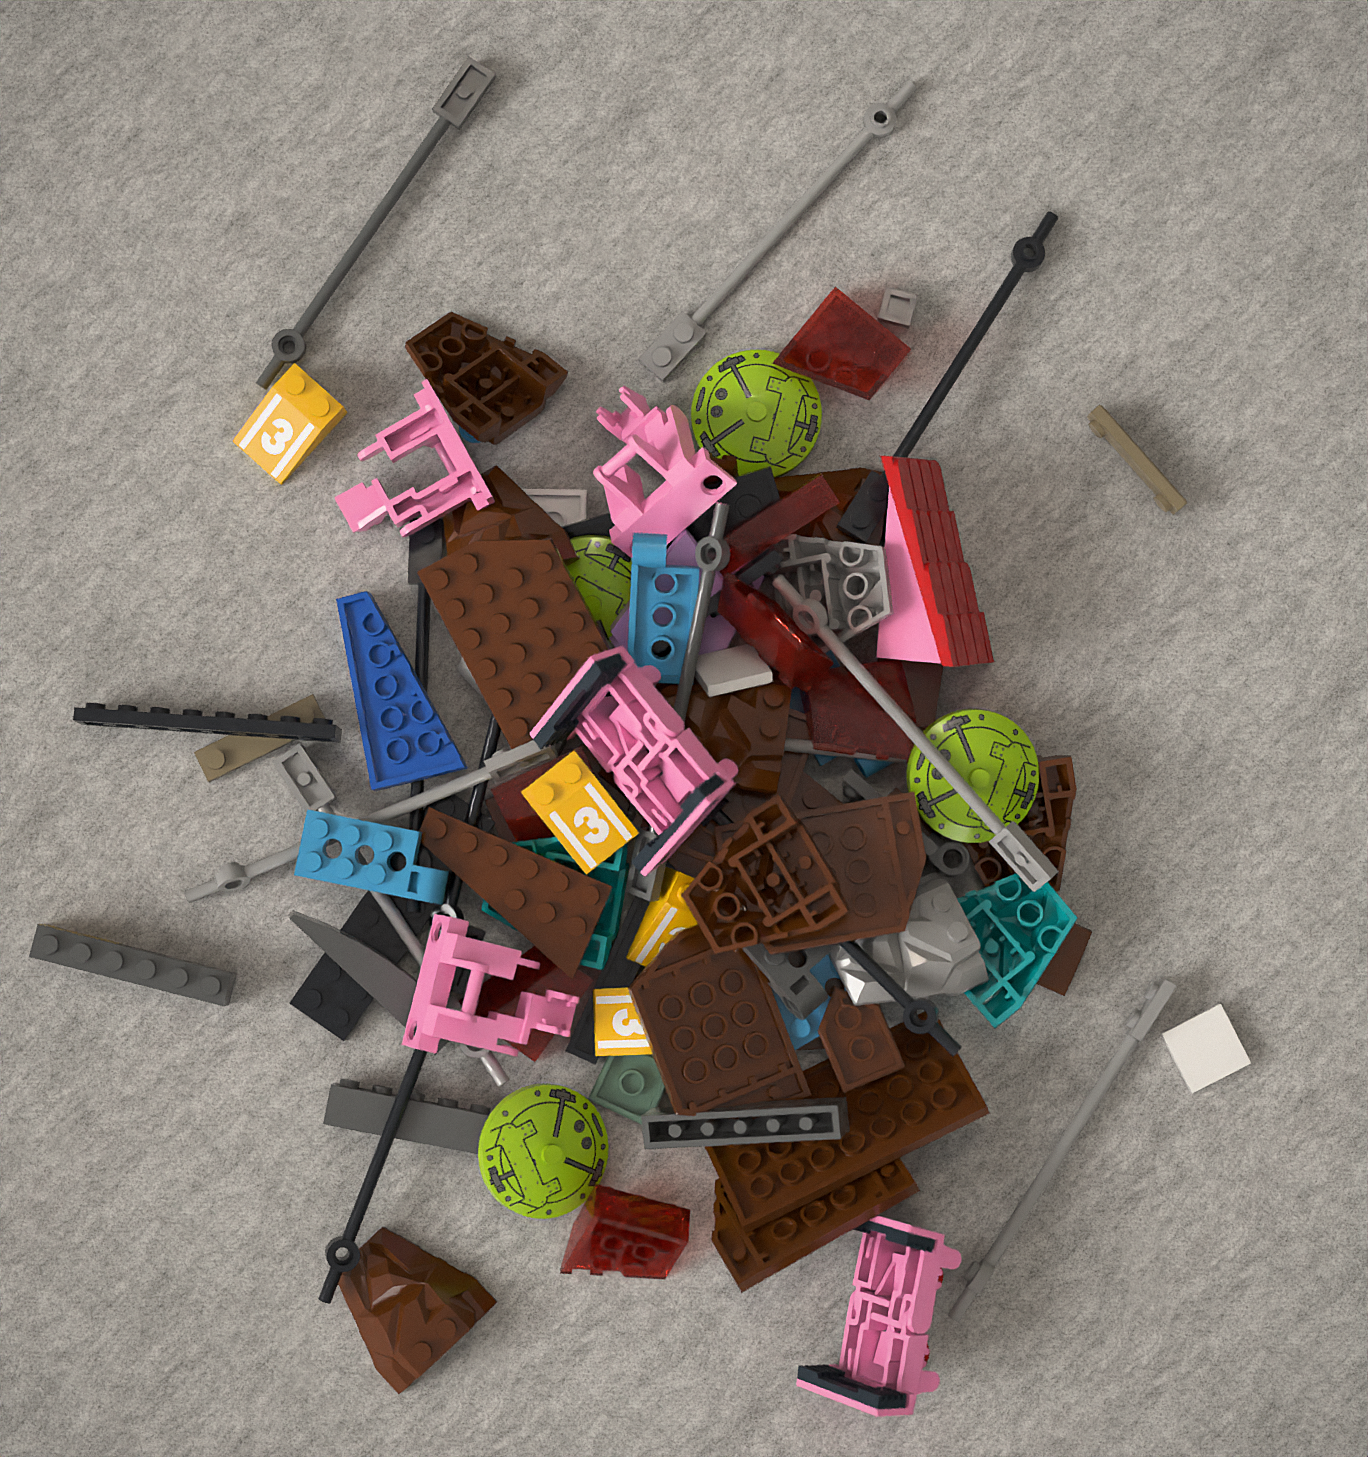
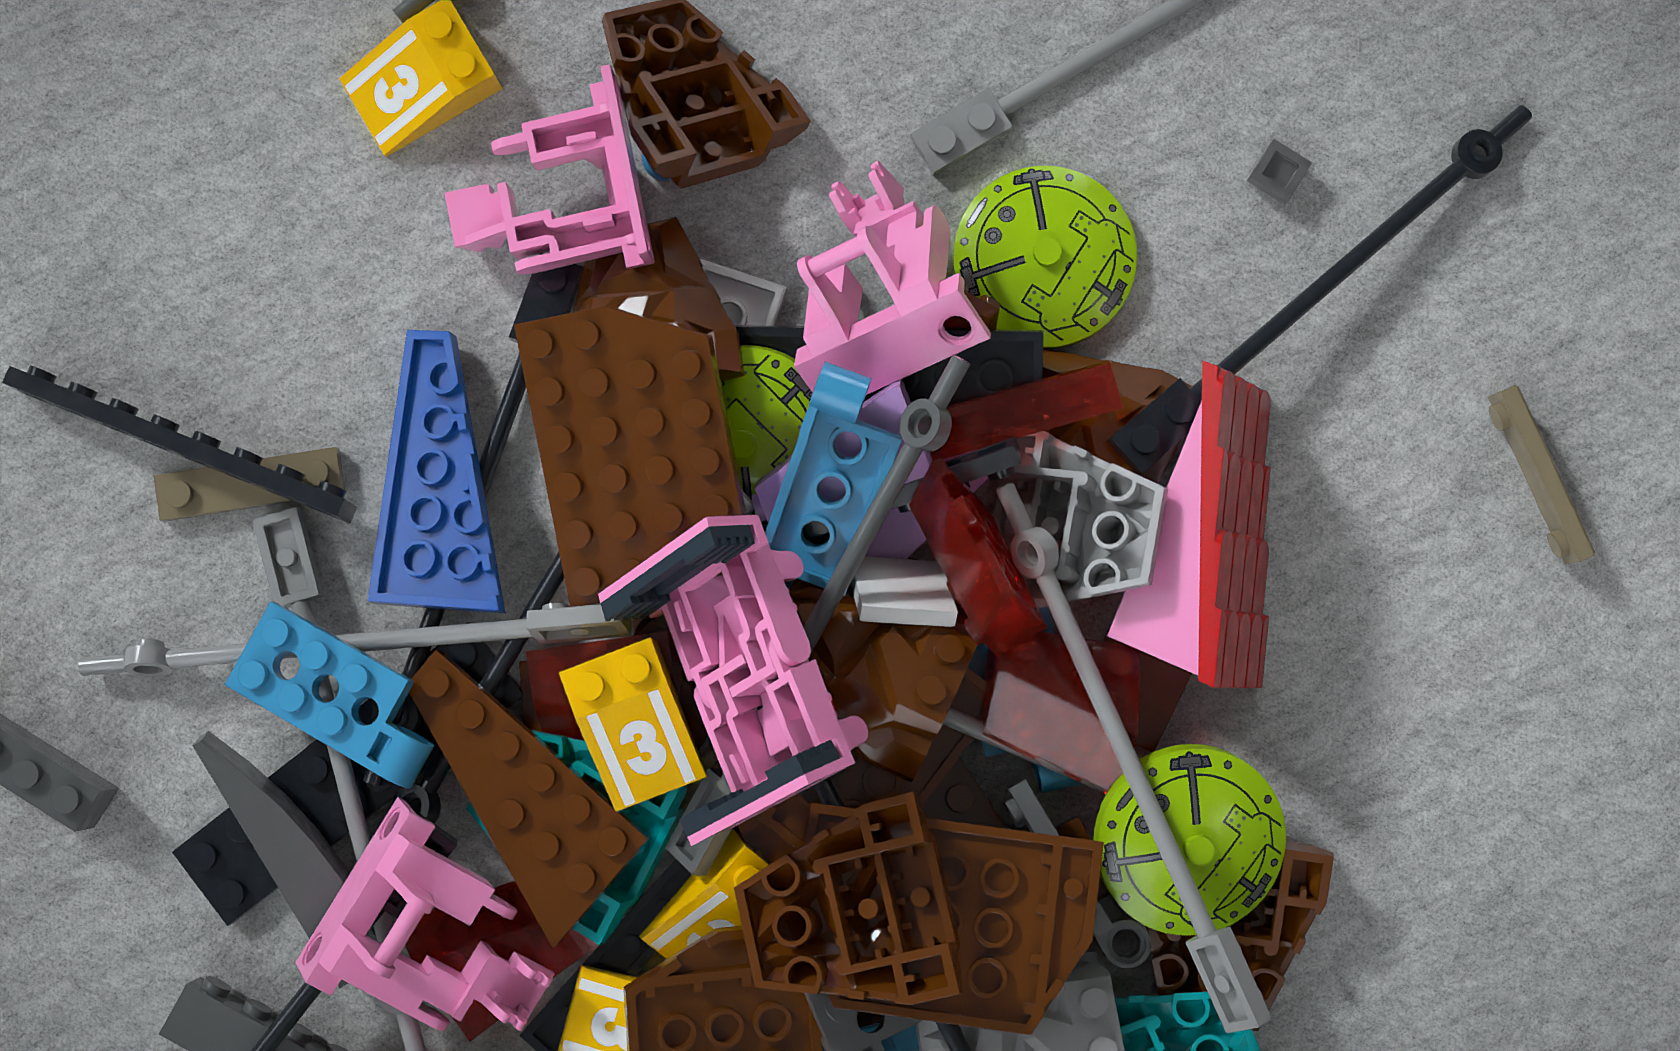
camera: 25 degrees right, 0 degrees up
clear red wedge [772,287,912,401] -> none

